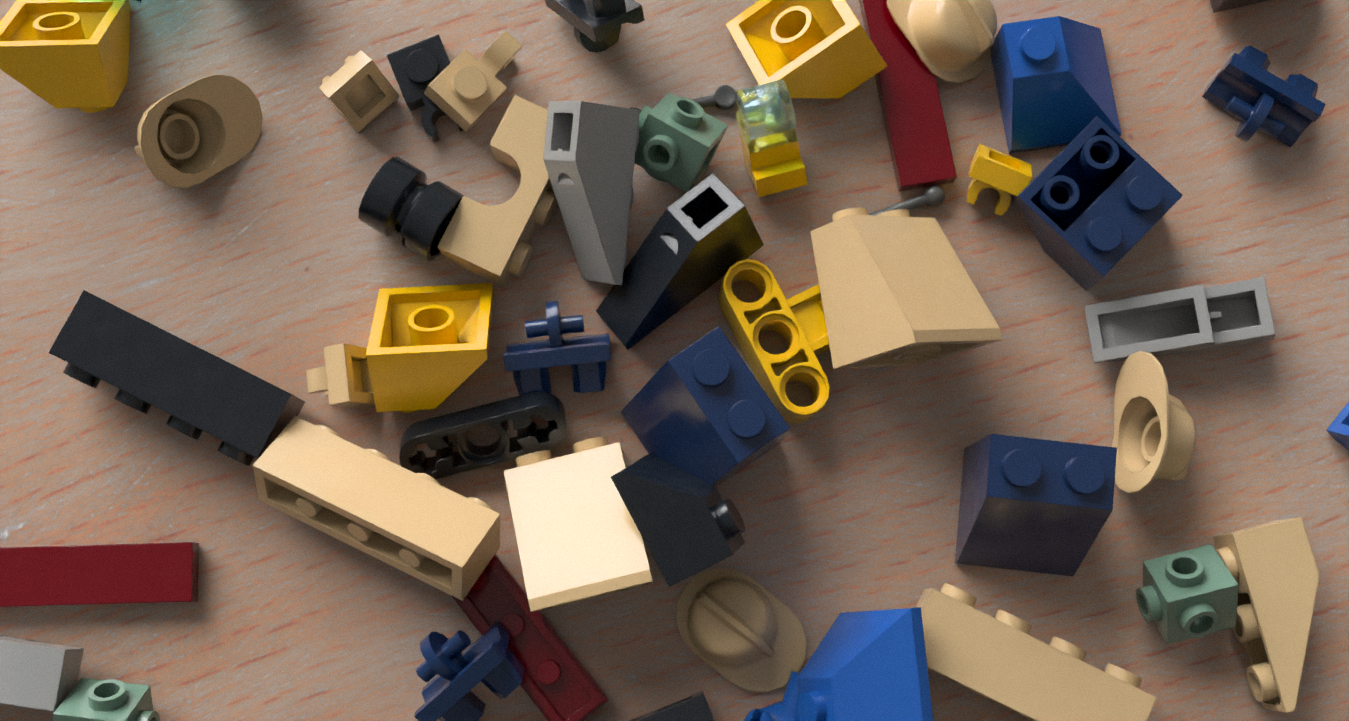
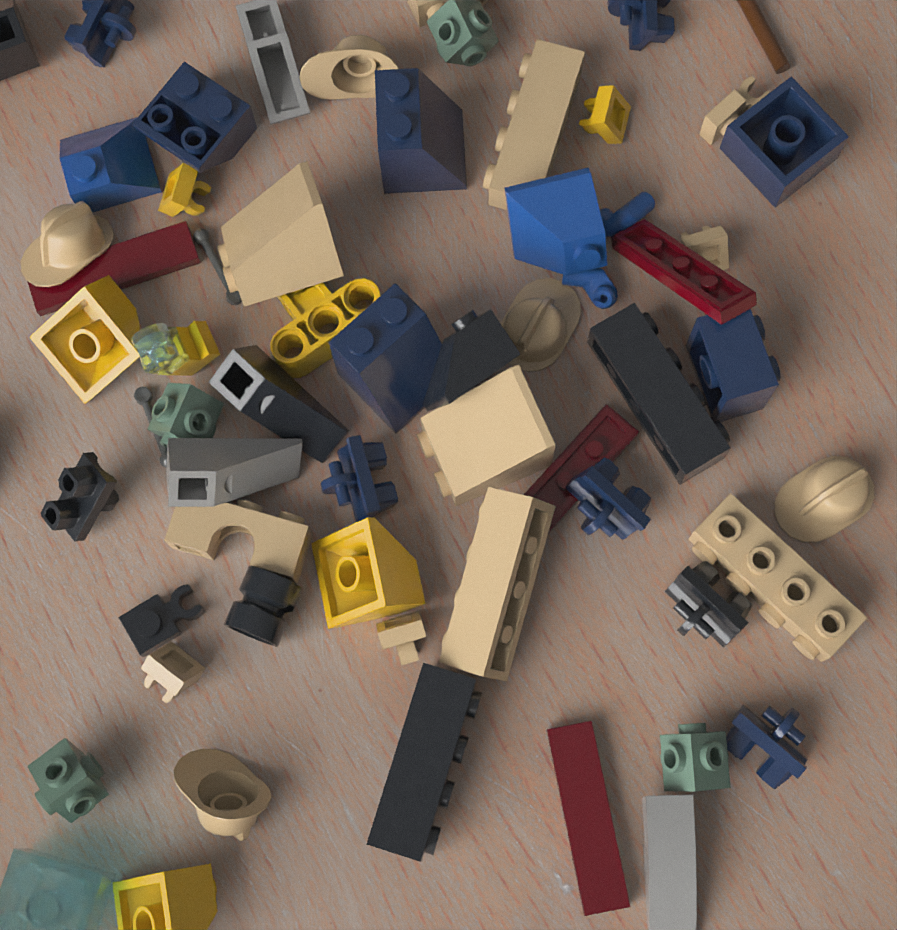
camera: 95 degrees left, 5 degrees down
black beam [399,391,567,479] -> none
tan plate [424,31,522,132] -> none

